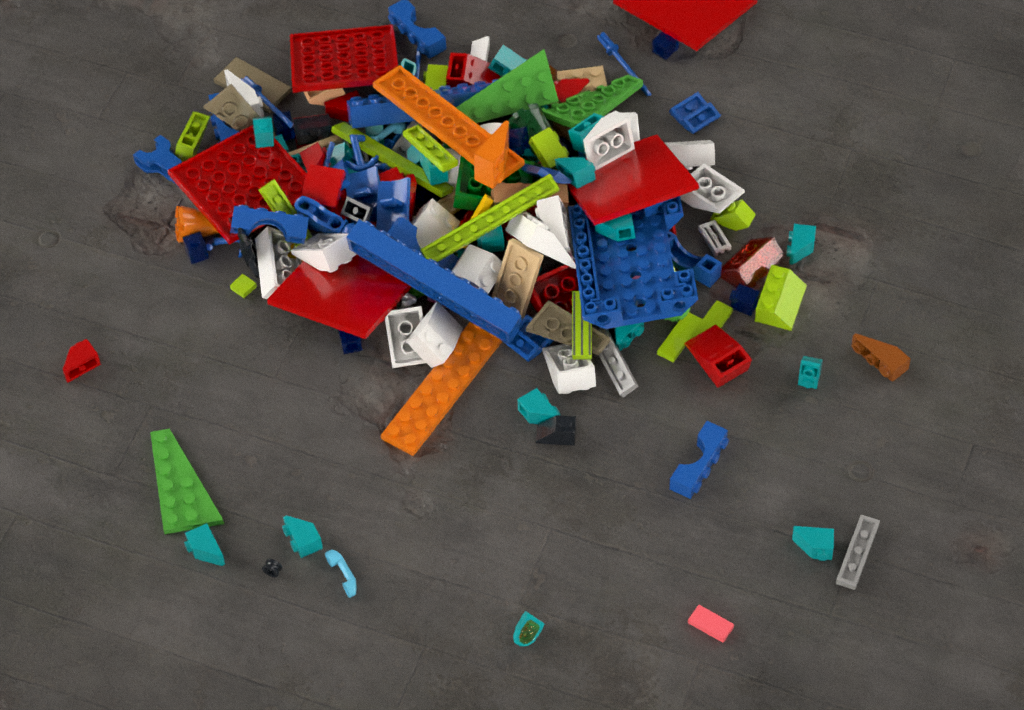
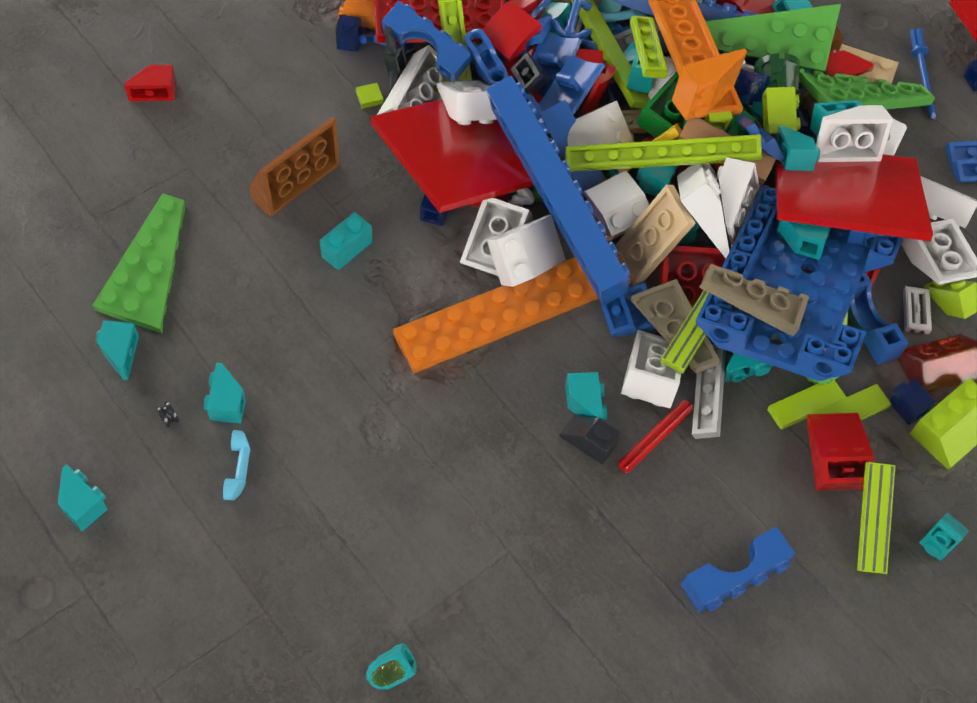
camera: 25 degrees right, 5 degrees up
none -> teal slope [58,464,108,532]
none -> dark orange slope [249,117,340,217]
none -> teal brick [319,212,373,271]
none -> red axle [618,400,694,473]
none -> dark tan wing [700,264,809,337]
none -> lime tile [704,111,733,131]
none -> lime tile [857,462,895,574]

